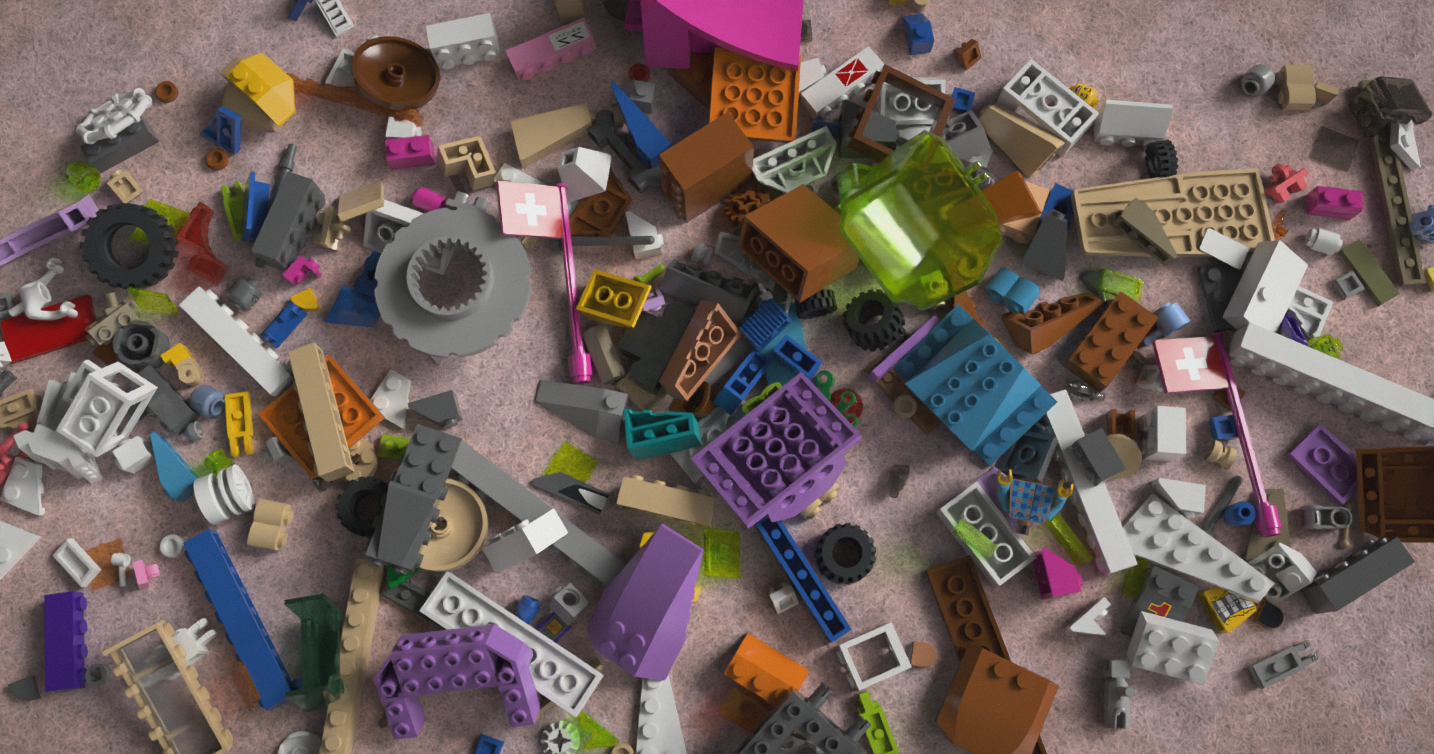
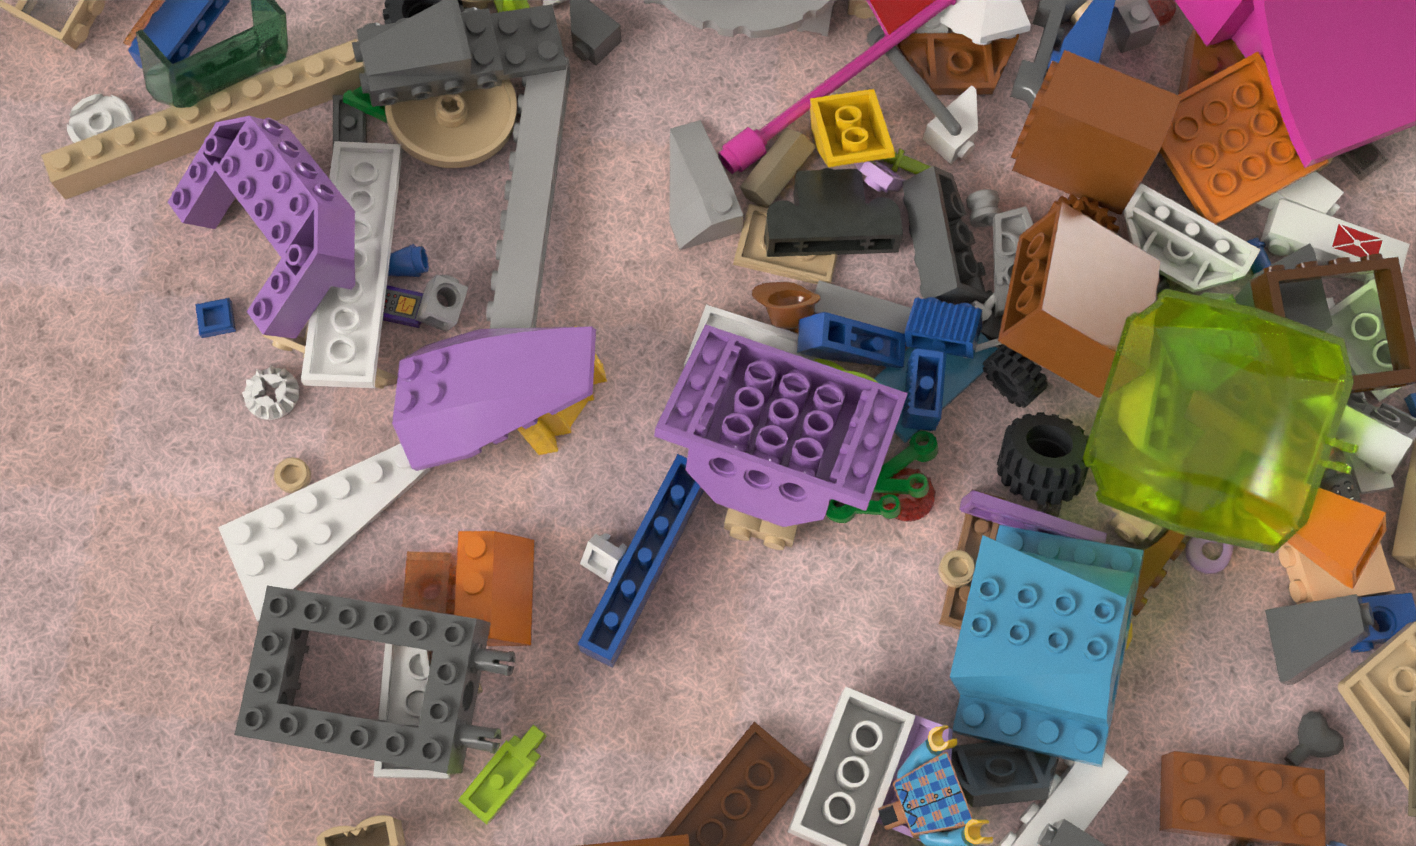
camera: 55 degrees right, 5 degrees down
white wedge [482,509,568,573] -> none
sticker [532,472,609,515] -> none
clear neon green piece [545,441,599,483] -> none
clear neon green slope [575,710,620,750] -> none
tan brick [616,474,716,531] -> none
teal wedge [624,408,702,461] -> none
nougat wedge [659,300,742,401] -> none
clear neon green slope [704,528,741,579] -> none
black tyre [815,523,876,585] -> none
white window [836,622,912,691] -> none
clear smoke piece [887,465,910,498] -> none
nougat tile [910,641,936,667] -> none
clear neon green piece [952,518,998,559] -> none
dark azure brick [985,267,1040,315] -> none
dark orange wedge [1002,292,1102,355] -> none
clear smoke piece [1064,380,1105,403] -> none
clear neon green tile [1098,268,1144,302] -> none

